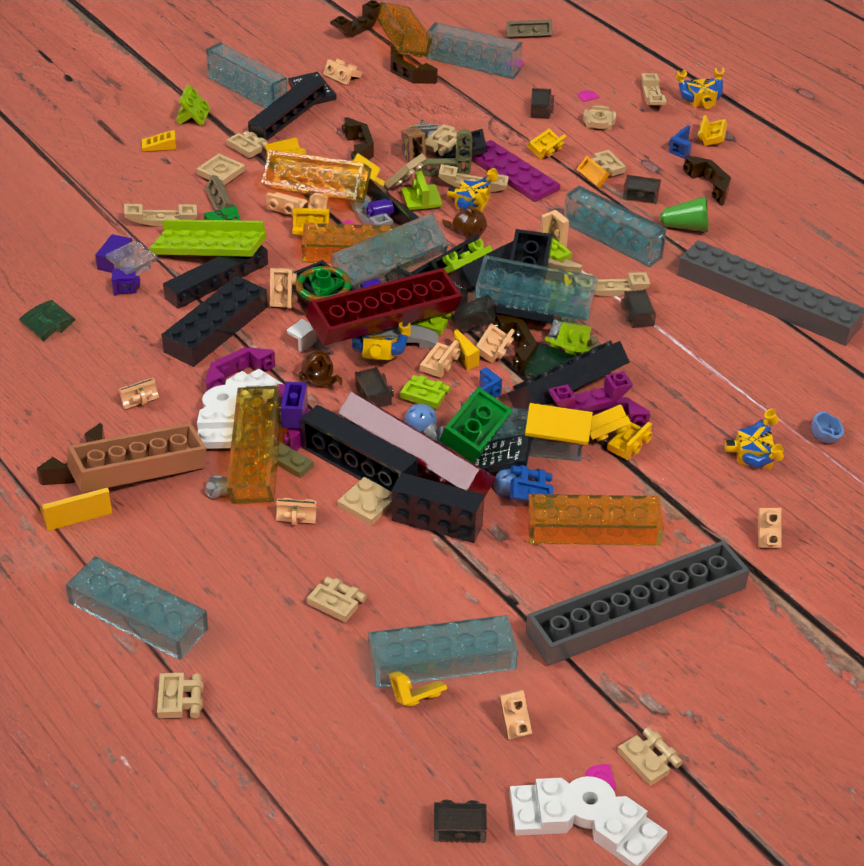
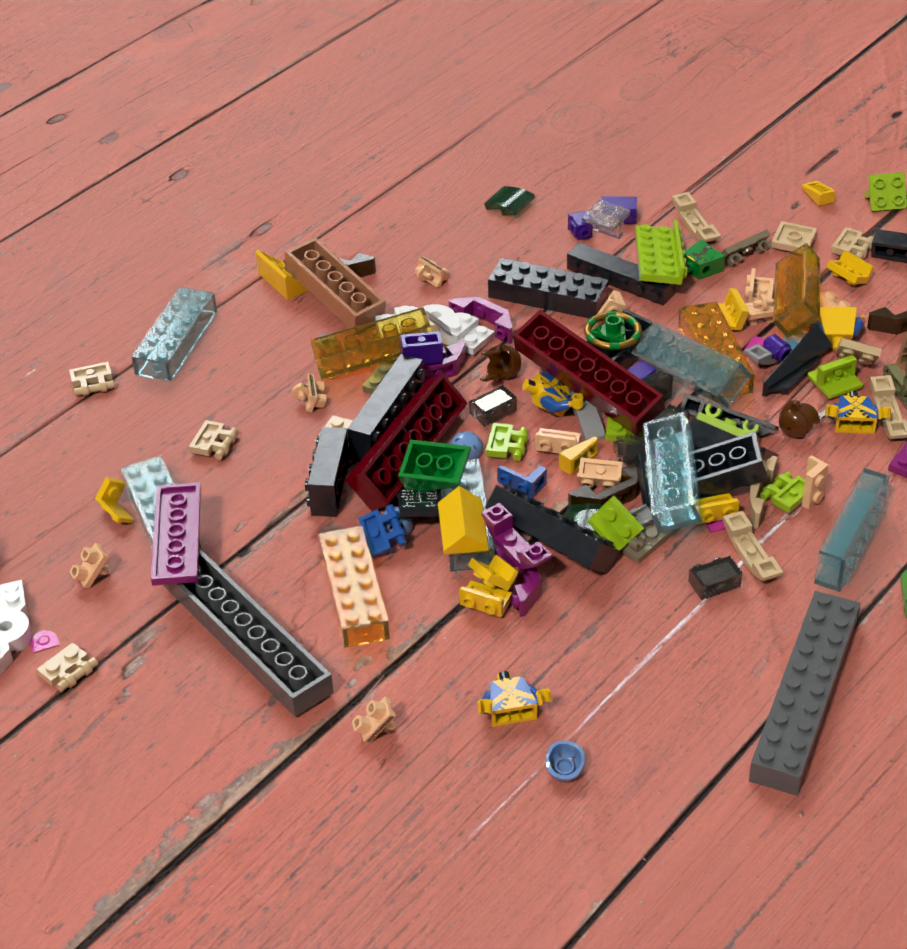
camera: 80 degrees right, 0 degrees up
none -> plate [151,482,201,586]

